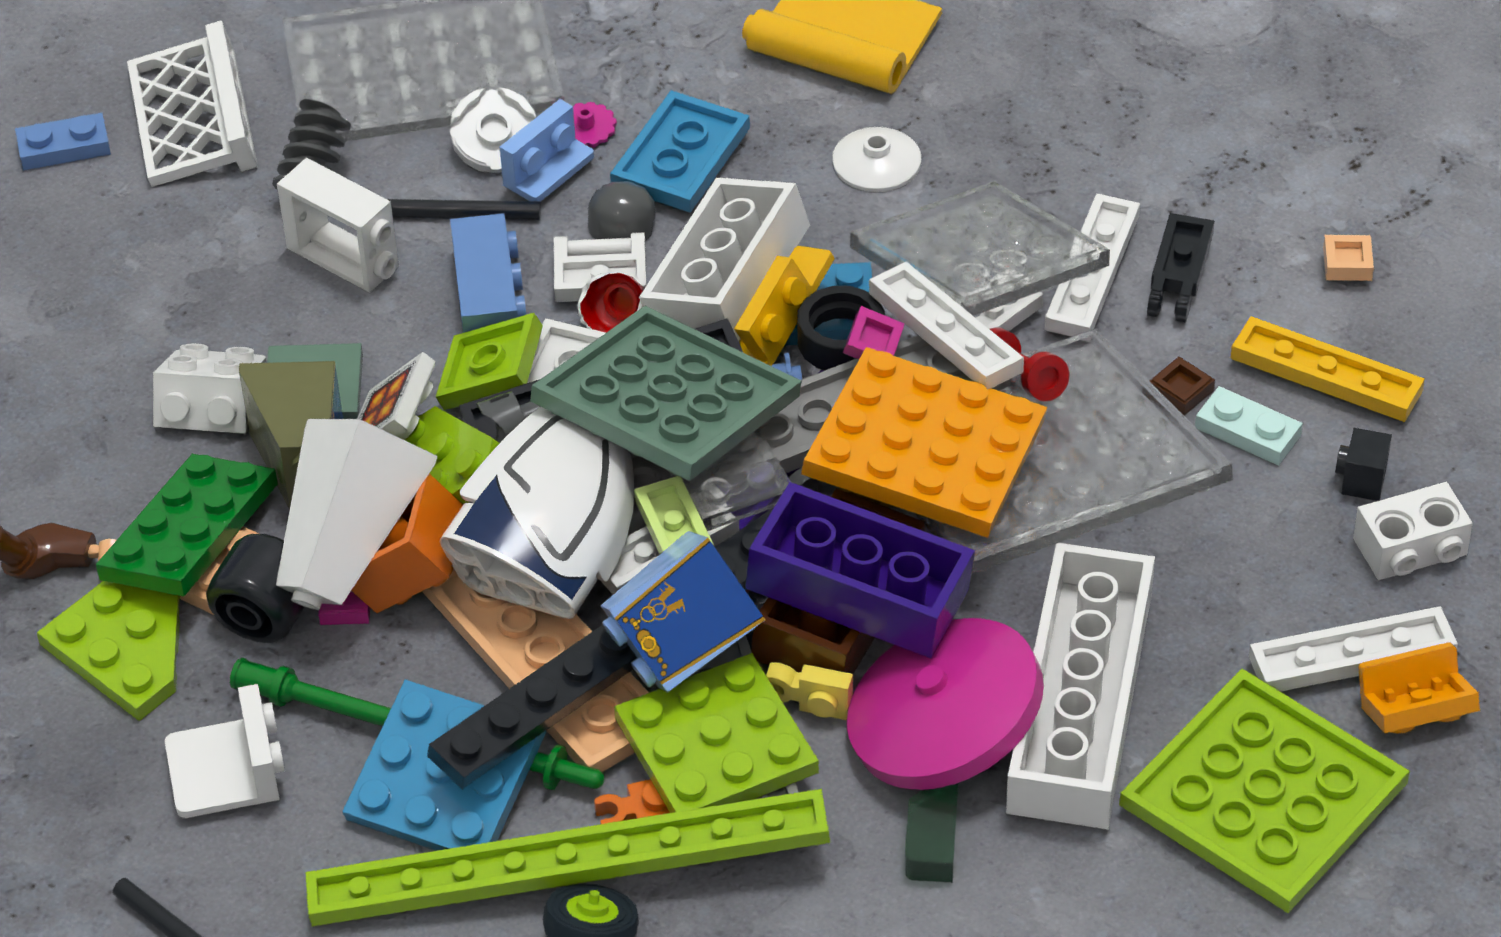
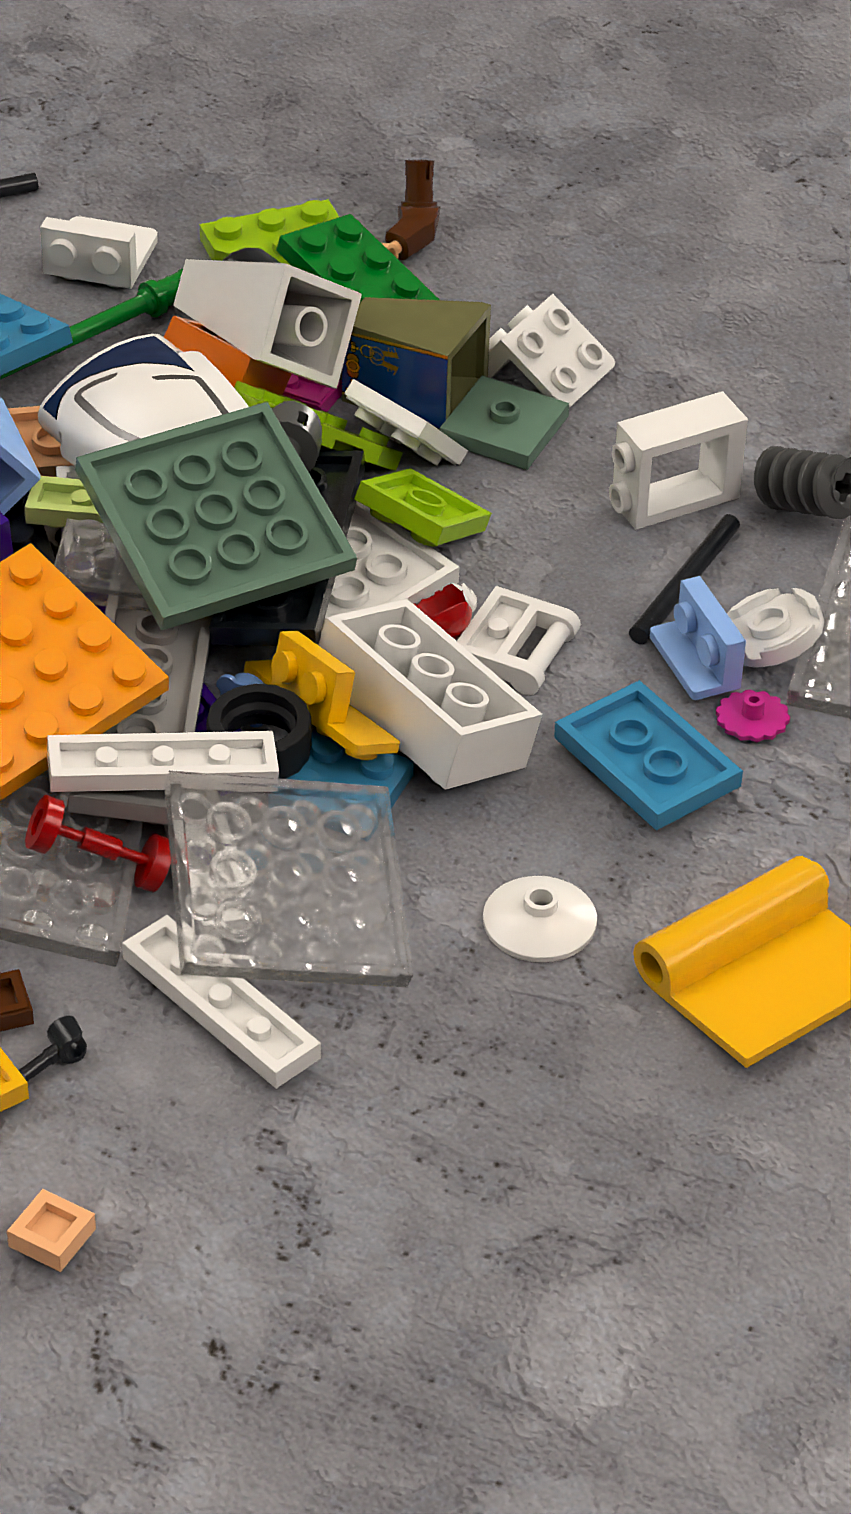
camera: 115 degrees right, 5 degrees down
medium blue brick [450,213,526,333] -> none
dark grey hair [588,181,656,240] -> none
dark pink plate [843,306,905,359] -> none
black hinge [1147,213,1215,323] -> none
none -> black hand [18,1016,87,1082]

